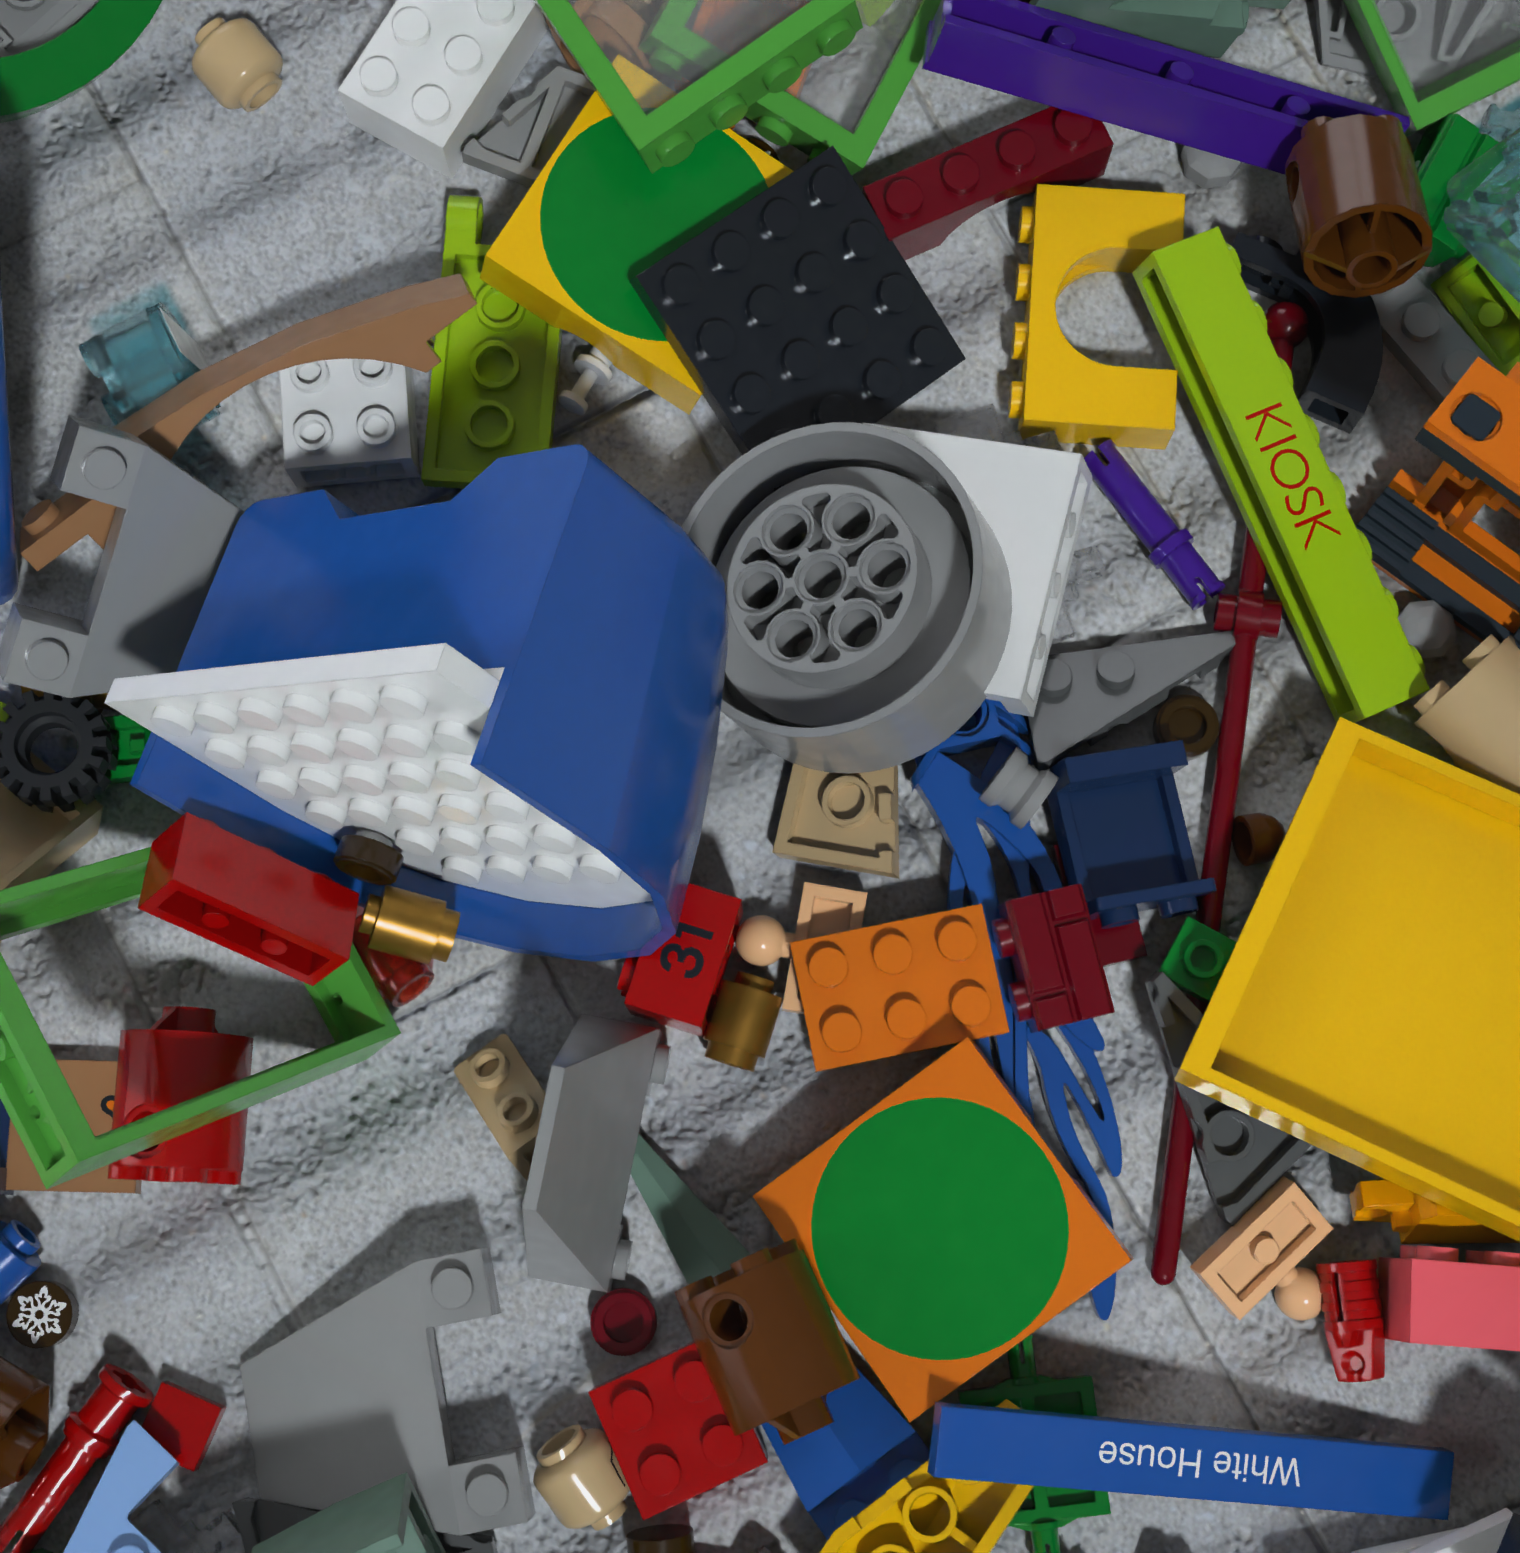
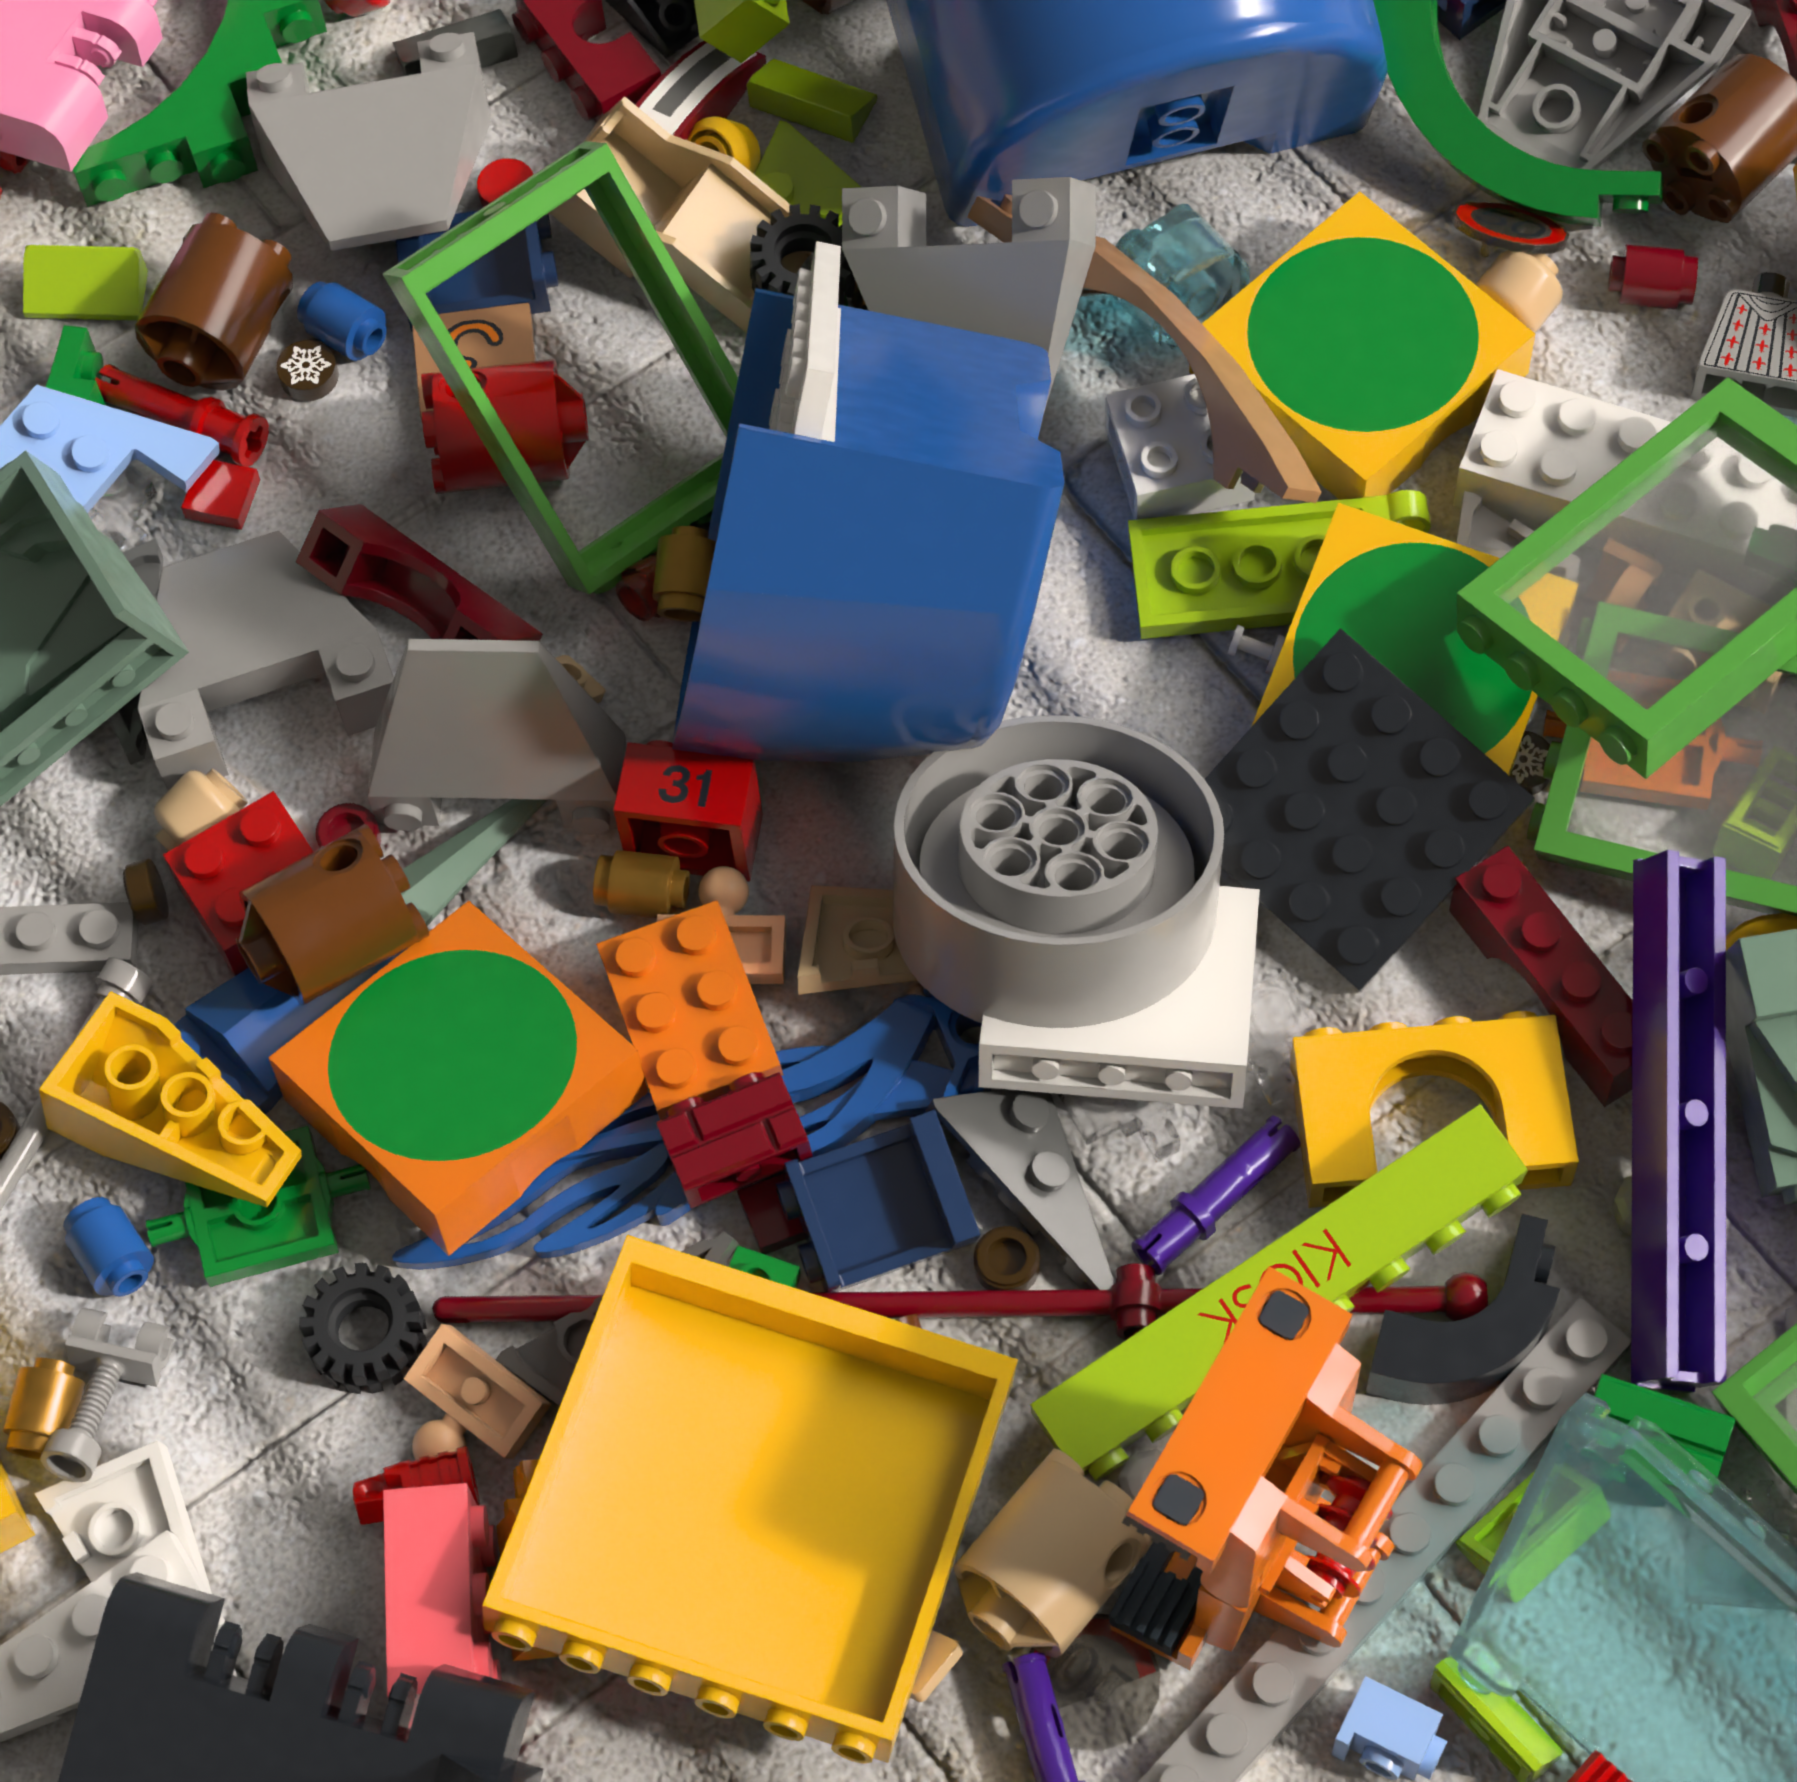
camera: 85 degrees right, 15 degrees down
red brick [138,812,360,986] -> none
white sticker [159,308,208,370] -> none
blue tile [927,1402,1454,1520] -> none
light grey wheel [979,747,1059,830] -> none
reddish brown cylinder [1285,114,1432,298] -> none
none -> dark red arch [296,504,543,641]
none -> black tyre [299,1263,427,1394]
none -> green tile [1189,191,1536,500]
none -> clear smoke piece [1451,201,1569,258]

